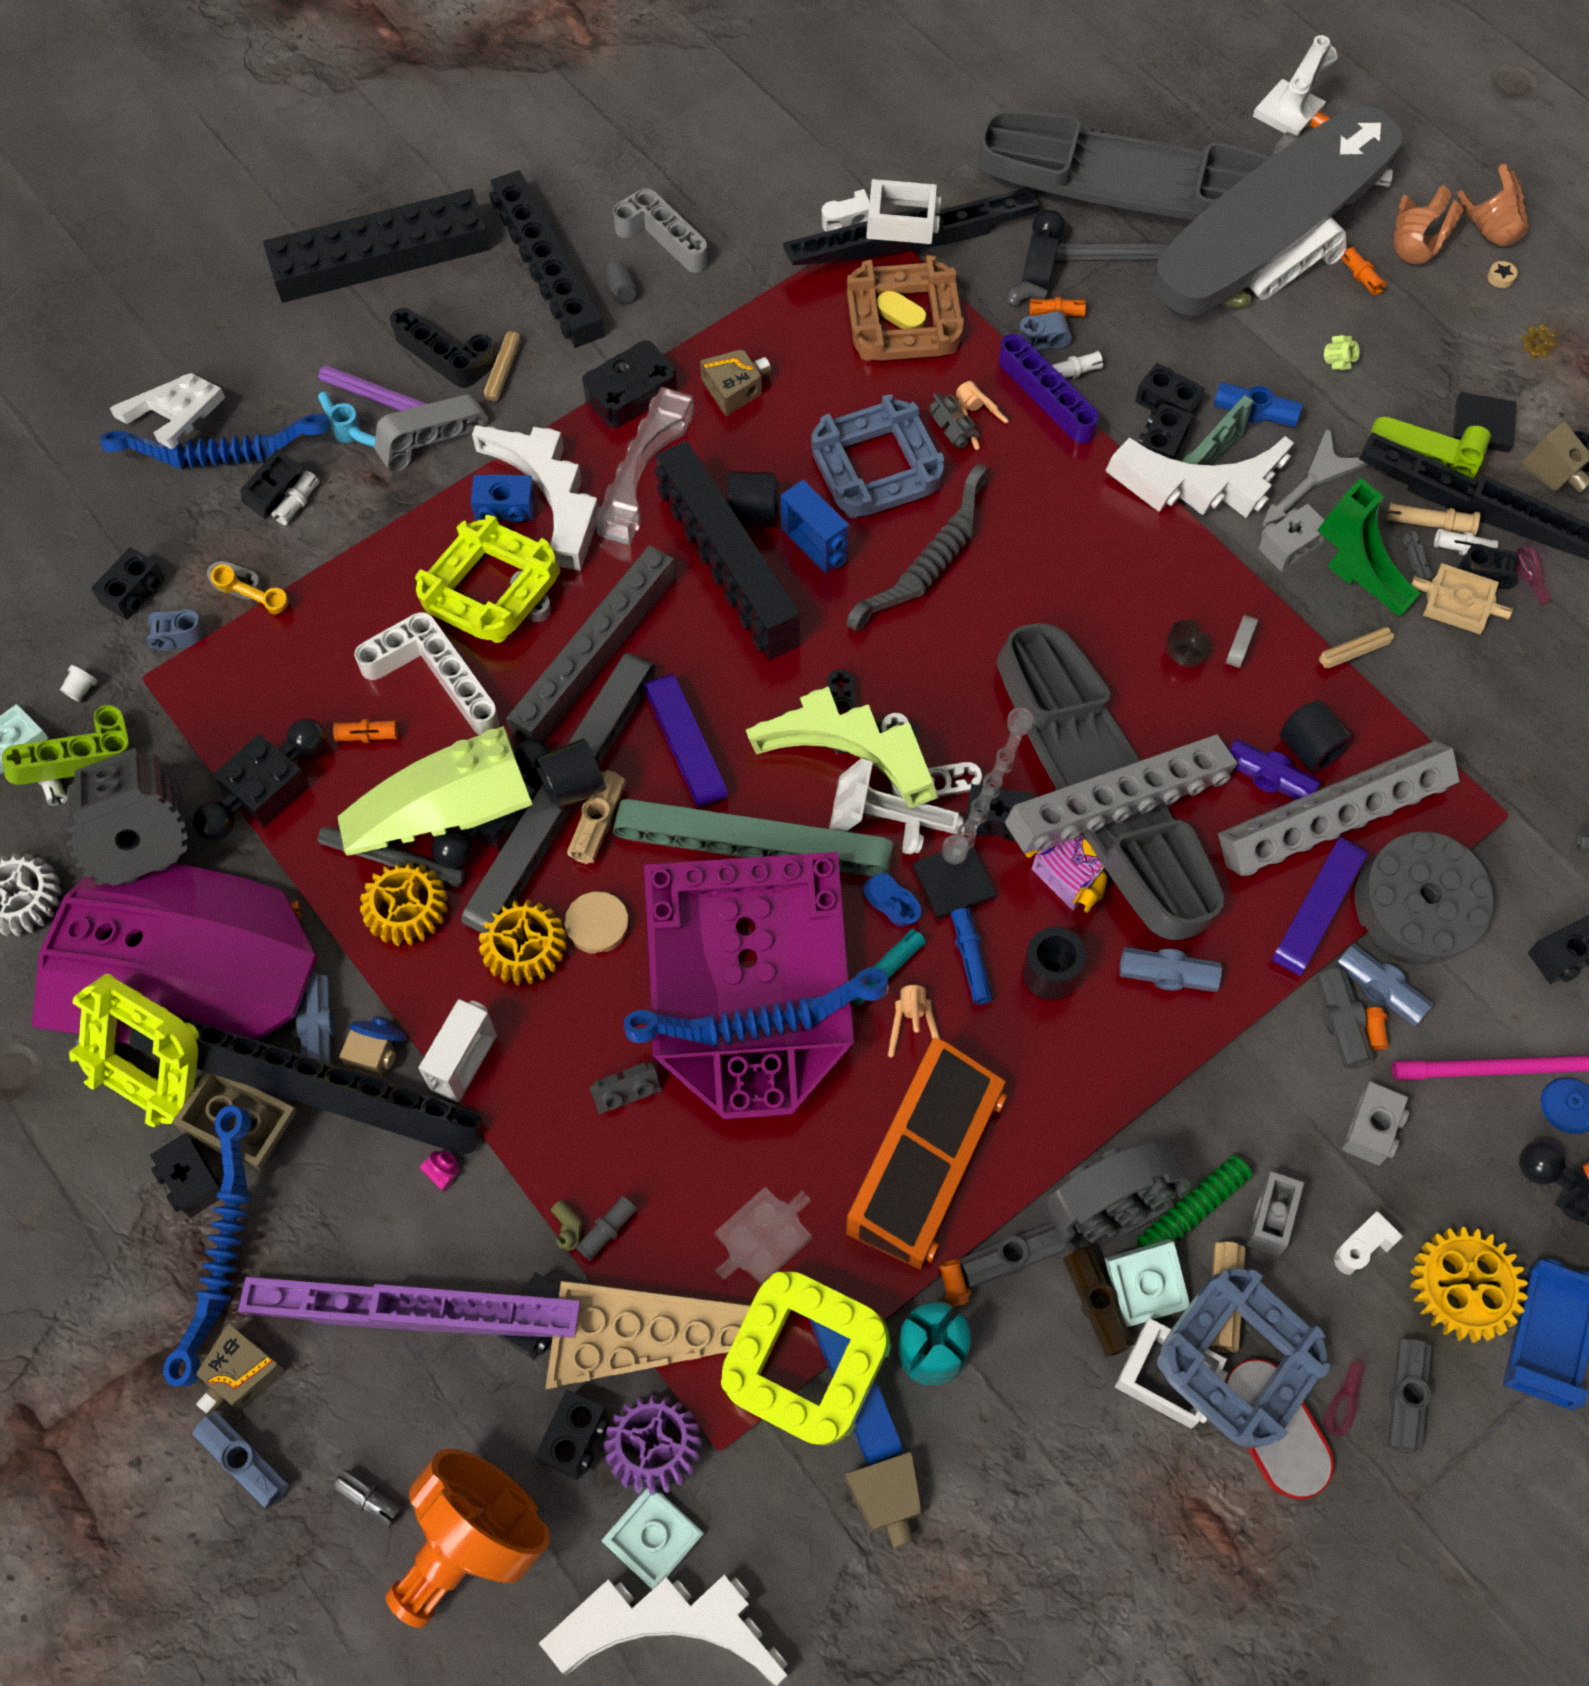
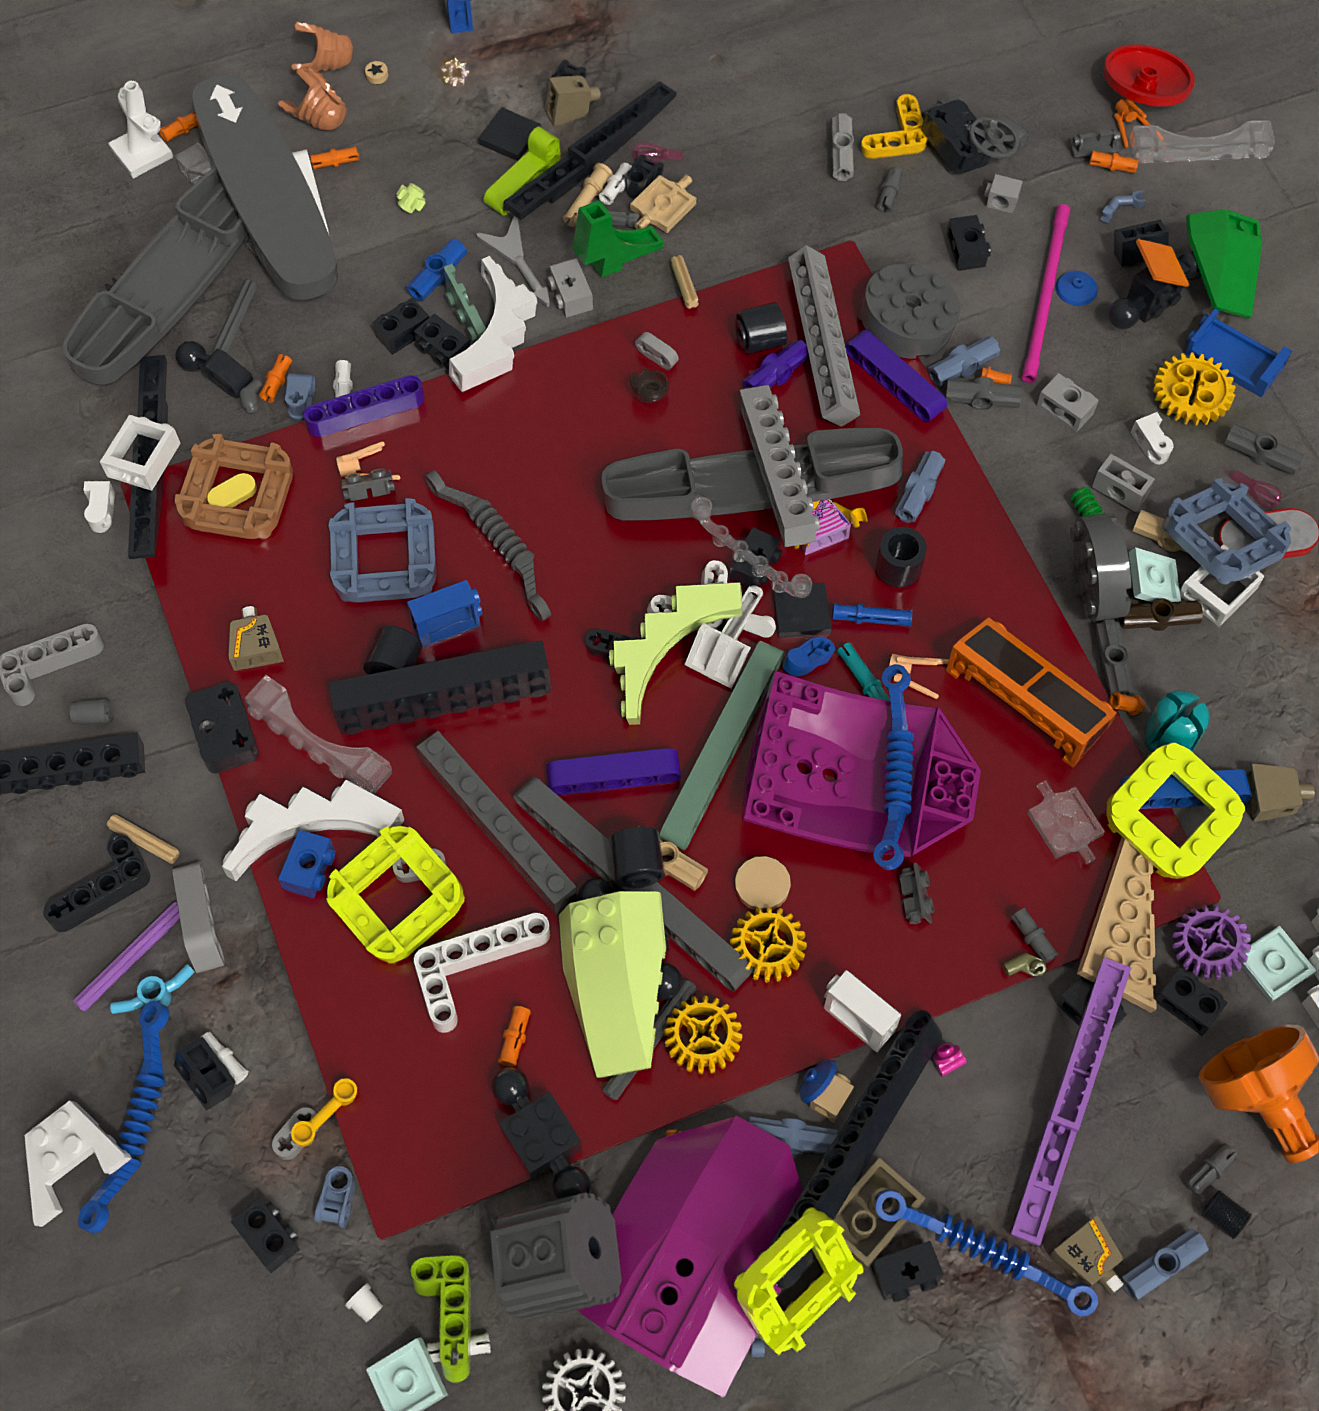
camera: 75 degrees left, 0 degrees up
none -> black piece [1201,1190,1252,1240]

